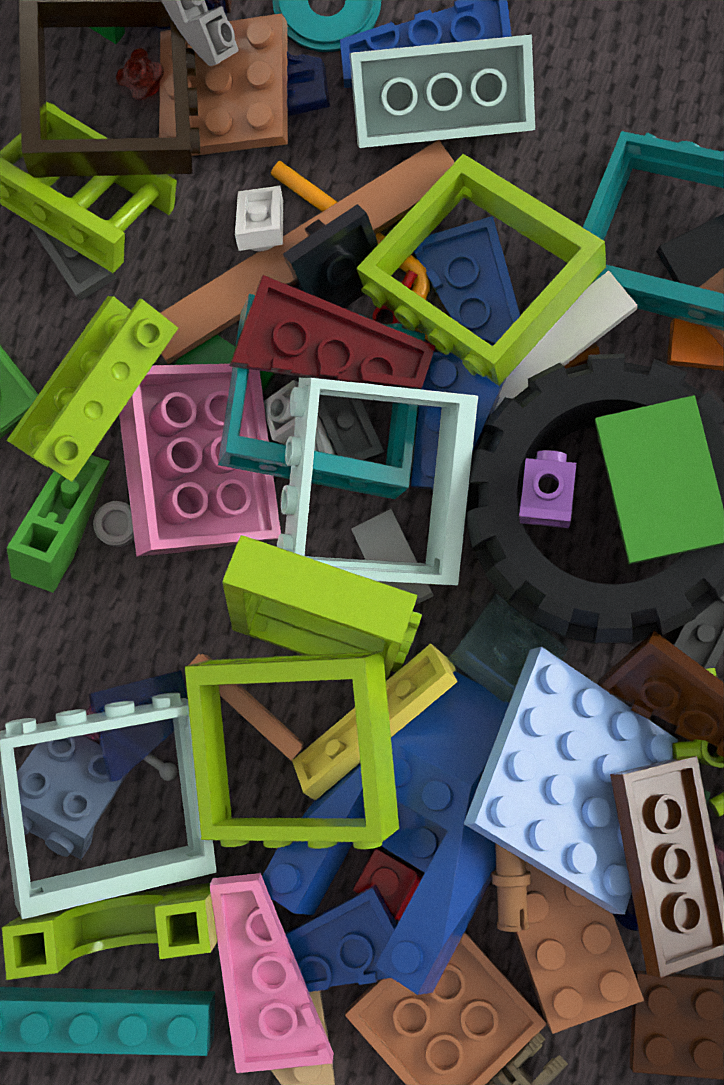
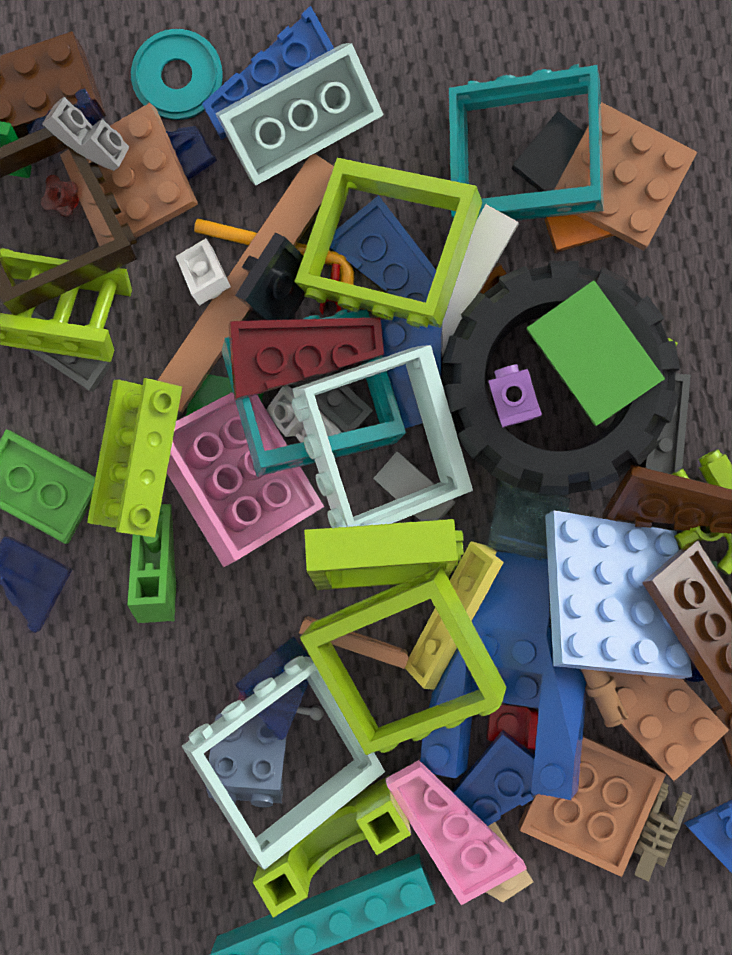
camera: 20 degrees left, 5 degrees up
light grey tile [93,501,134,547] -> none

